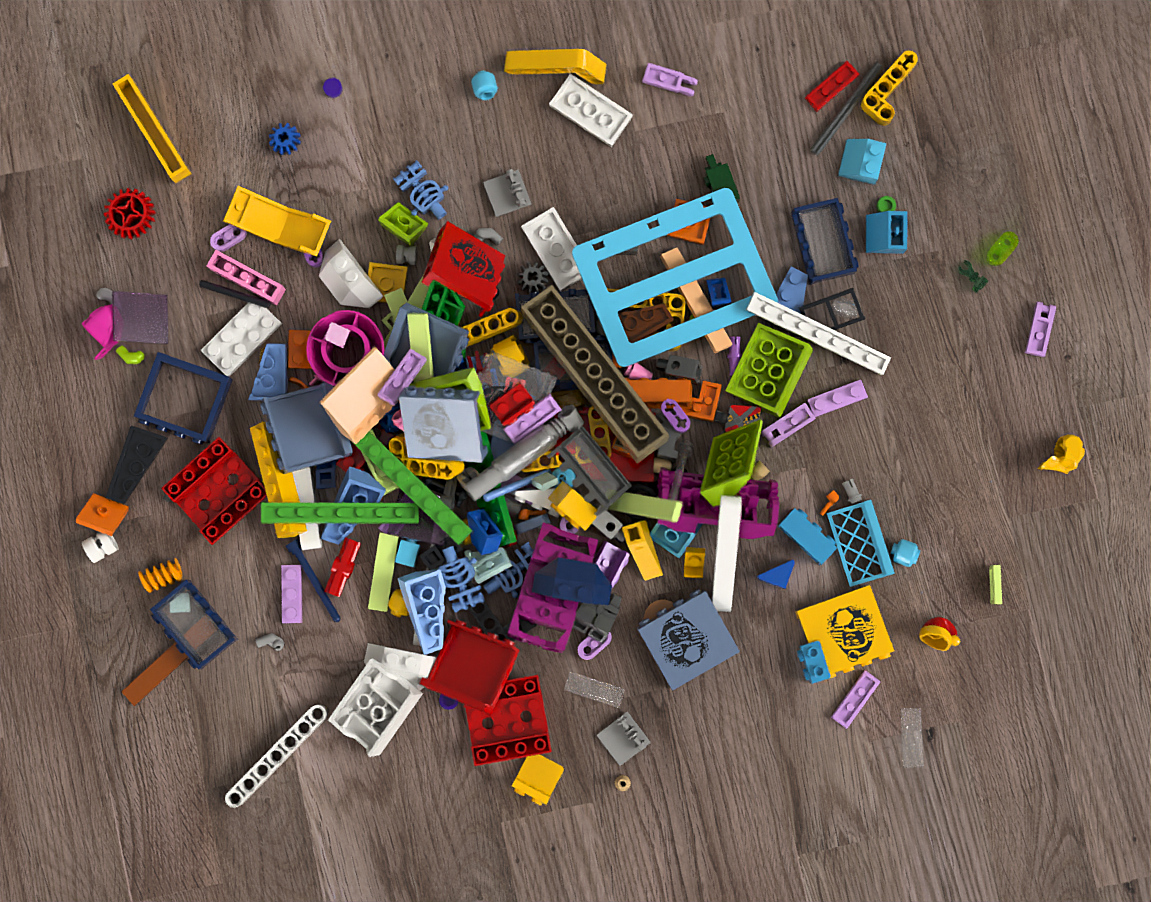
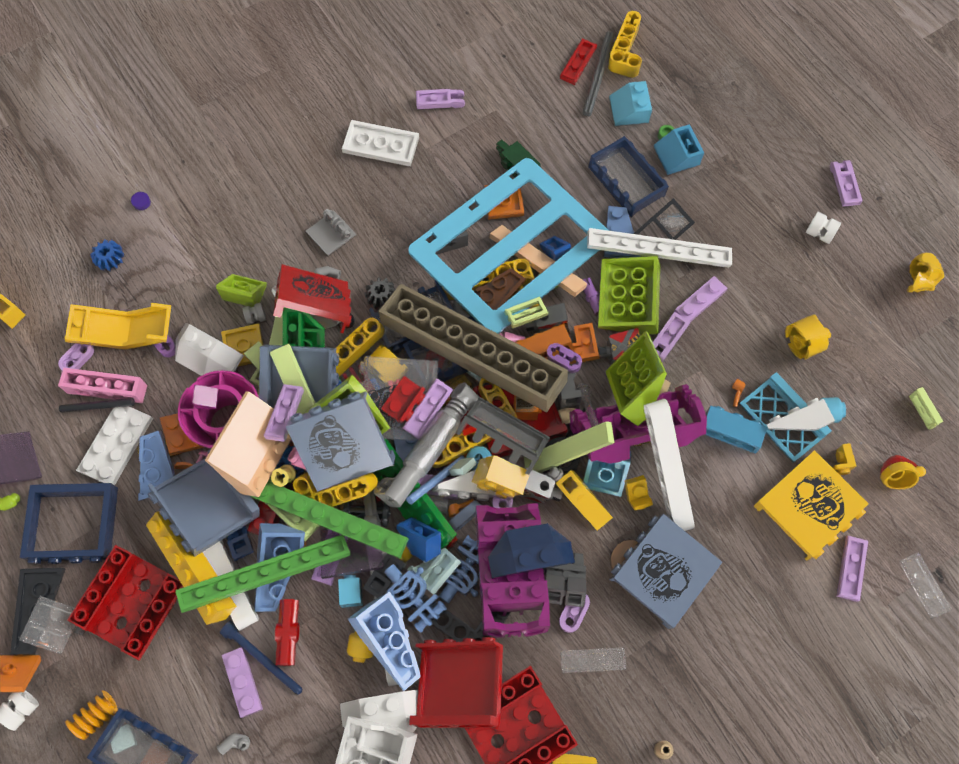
camera: 25 degrees left, 15 degrees down
yellowish green tile [368,532,399,612] -> none
medium blue torso [393,160,448,220] -> none
dark purple tile [439,695,458,710] -> none
medium azure head [471,71,498,100] -> none
yellow beam [504,49,606,84] -> none
white plate [521,207,582,291] -> none
medium lavender bracket [593,541,630,588] -> none
light grey hinge [597,712,651,766] -> none
blue slope [757,560,795,589] -> none
dark azure bracket [797,641,831,684] -> none
light grey pin [842,479,862,504] -> none
clear green piece [958,260,989,293] -> none
clear neon green plate [986,231,1019,266] -> none
none -> clear slope [19,596,75,654]
none -> light yellow bush [271,464,296,487]
none -> yellowish green tile [504,297,548,329]
none -> light grey arm [545,466,563,481]
none -> white slope [767,398,835,431]
none -> yellow brick [785,314,831,360]
none -> white wheel [806,211,841,244]
none -> yellow bracket [833,443,856,476]

